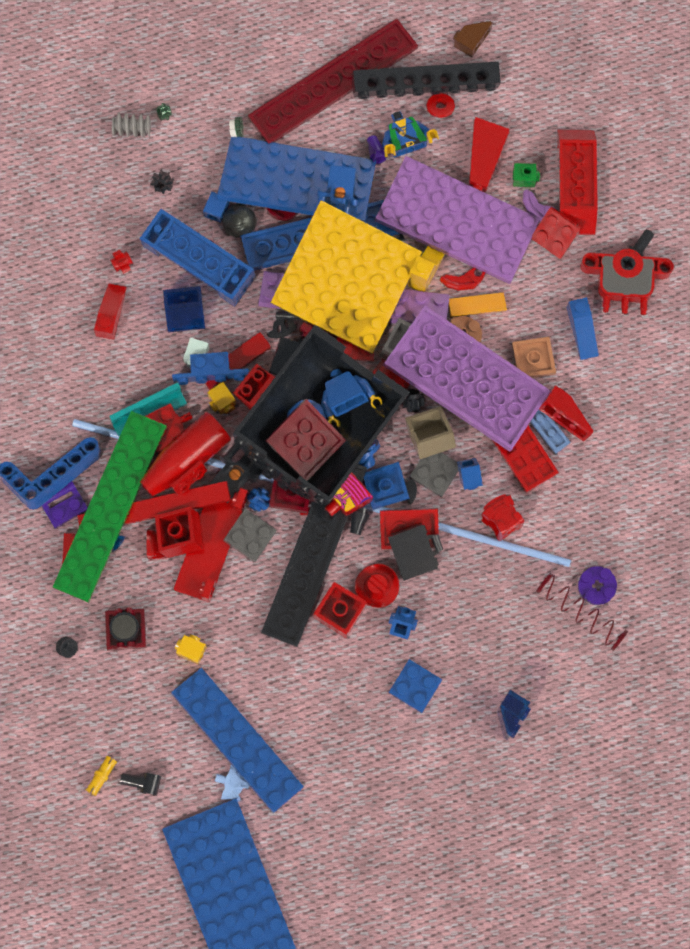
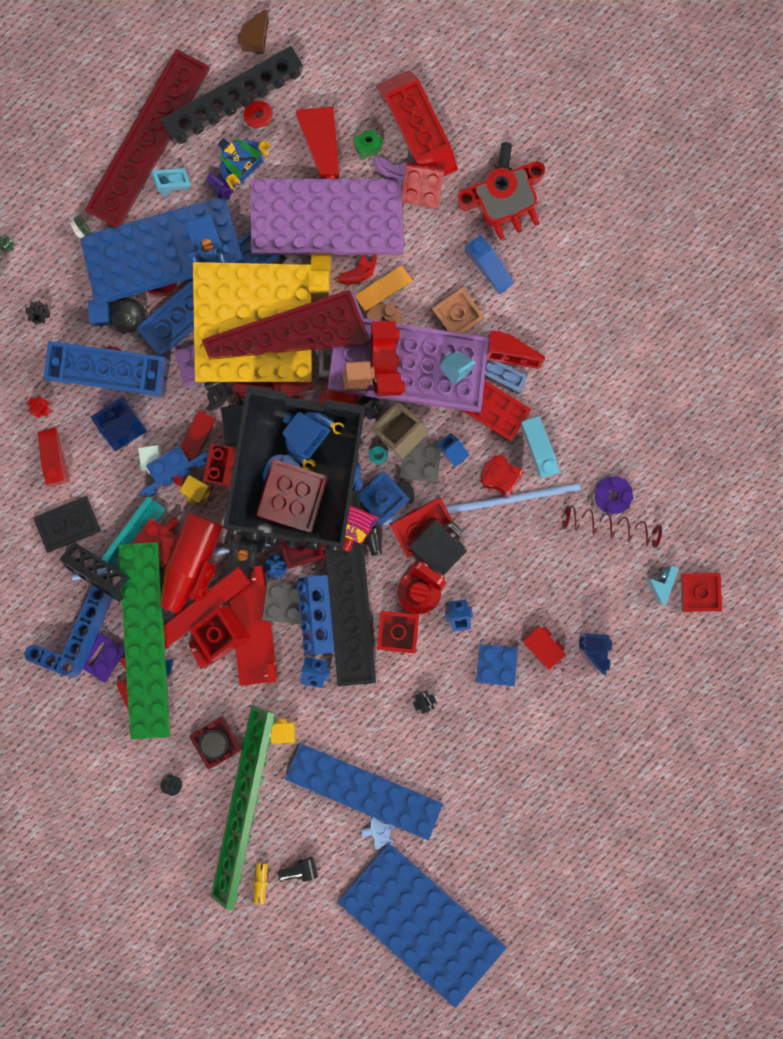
camera: 25 degrees left, 10 degrees up
none -> black tile [33,496,101,553]
none -> black fence [59,542,130,603]
none -> medium azure slope [151,168,191,197]
none -> dark red wing [202,289,370,360]
none -> green plate [211,705,275,910]
none -> blue brick [297,575,334,655]
none -> blue brick [300,657,330,688]
none -> nougat brick [343,361,374,392]
none -> teal plate [368,445,387,464]
none -> red brick [370,321,405,396]
none -> red plate [410,561,446,591]
none -> black gear [412,690,437,714]
none -> medium azure slope [439,351,475,385]
none -> medium azure slope [521,416,560,478]
none -> red brick [521,625,566,670]
none -> medium azure slope [647,566,679,605]
none -> red plate [681,573,722,612]

